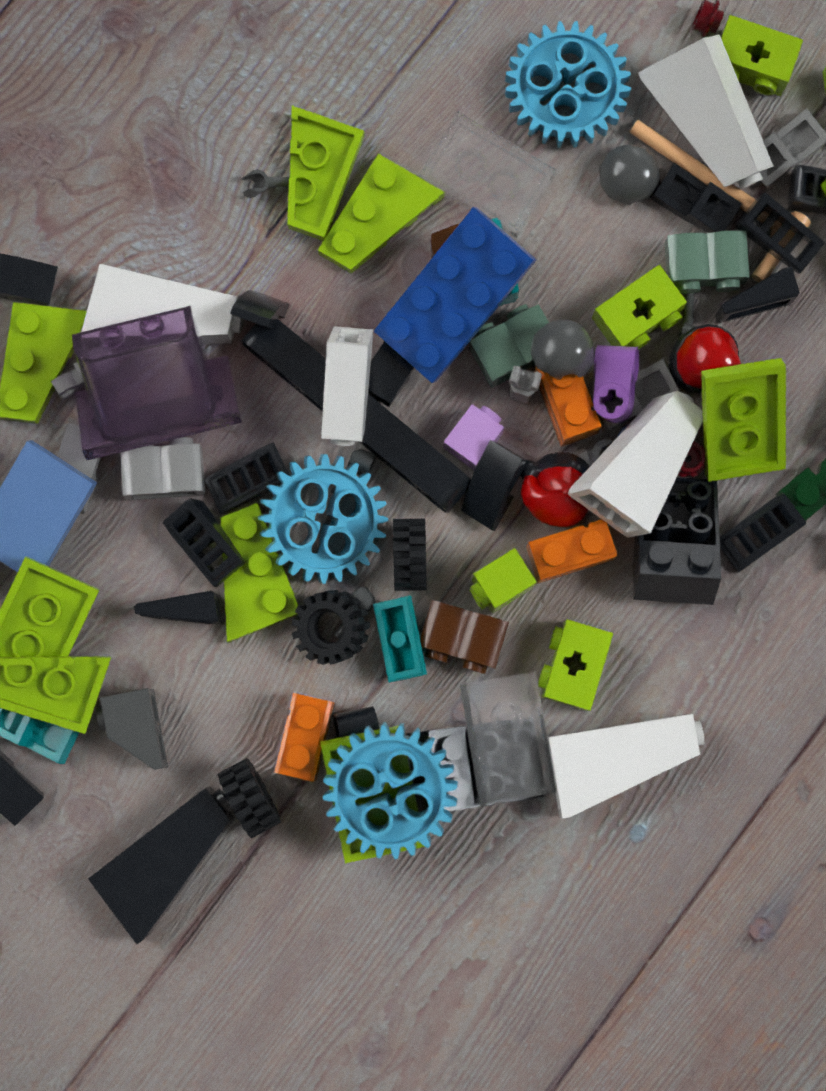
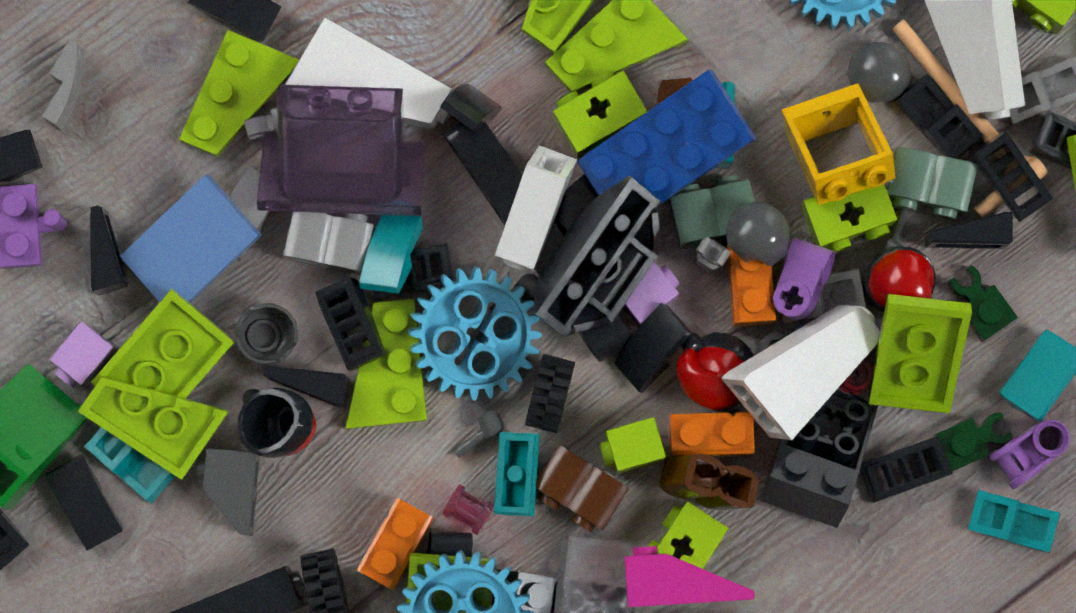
camera: 15 degrees right, 0 degrees up
black tyre [291,590,370,665] -> none
none -> dark grey hair [234,303,298,365]
none -> black piece [238,387,317,458]
none -> teal slope [359,212,423,294]
none -> clear pink bush [442,484,494,536]
none -> black wedge [533,176,661,337]
none -> lime brick [553,71,648,159]
none -> dark pink slope [624,546,755,607]
none -> reddish brown brick [659,454,759,510]
none -> yellow window [782,83,896,206]
none -> dark green plate [948,265,1018,342]

